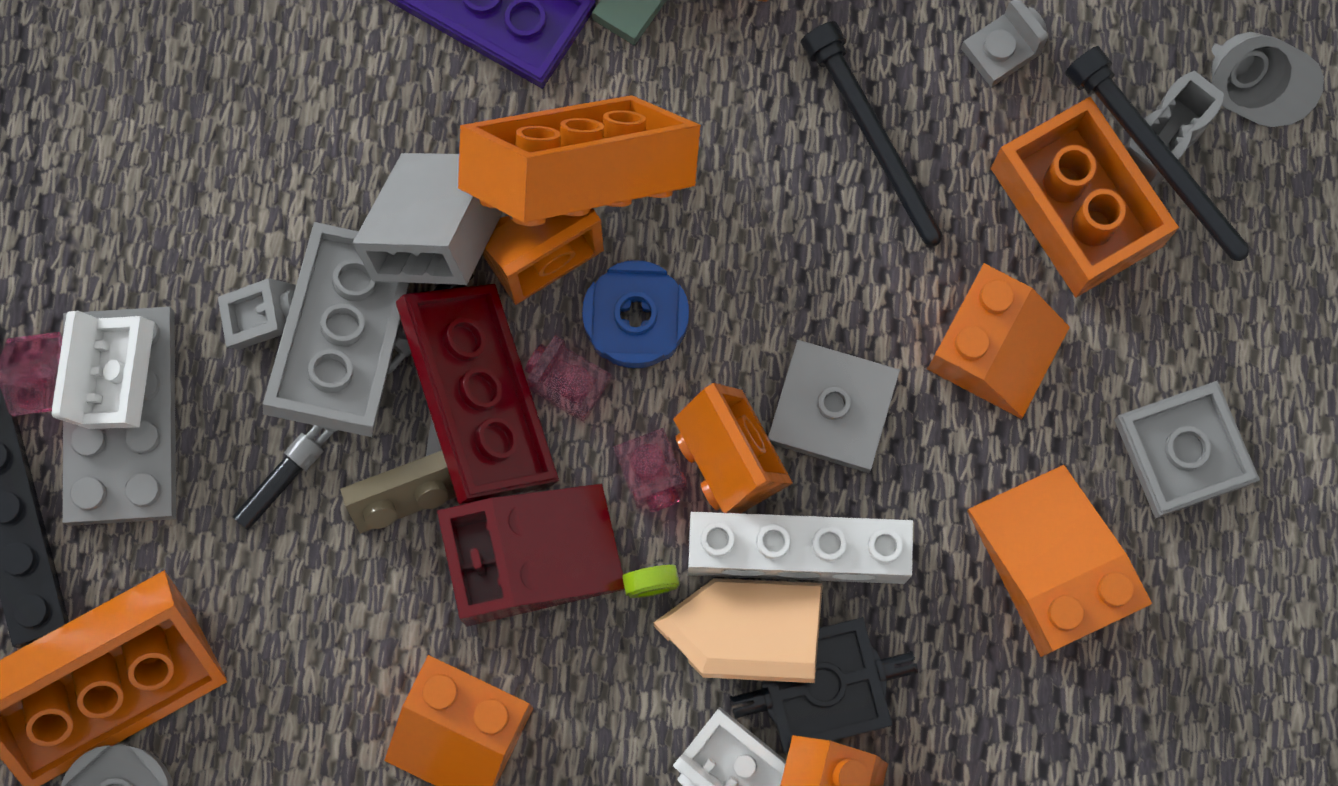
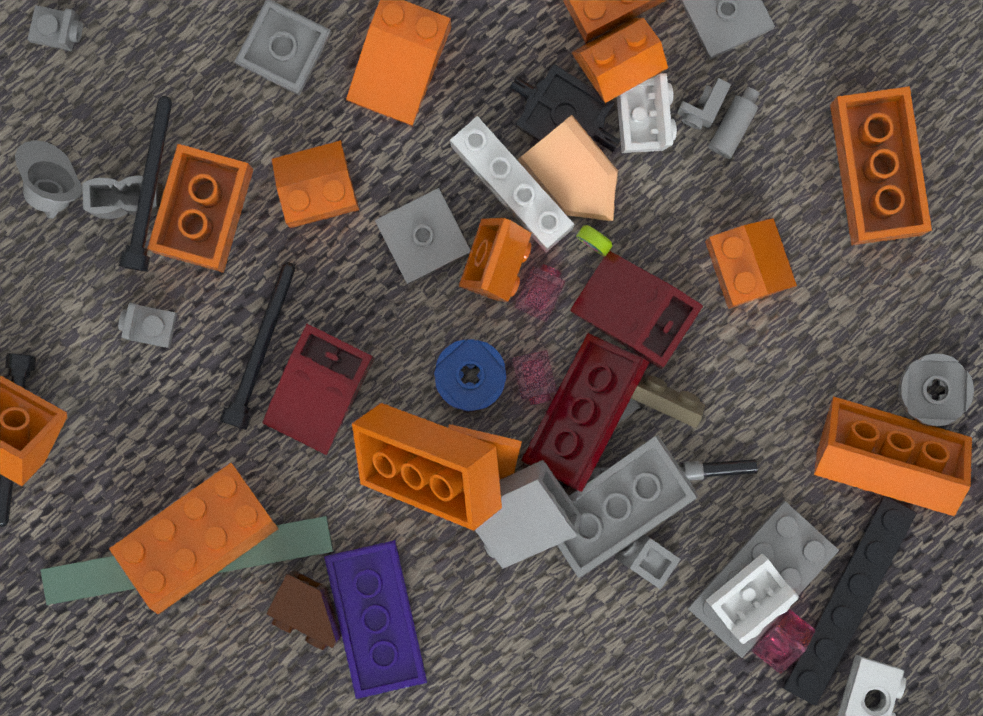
camera: 130 degrees left, 10 degrees up
none -> dark red slope [262,324,375,455]

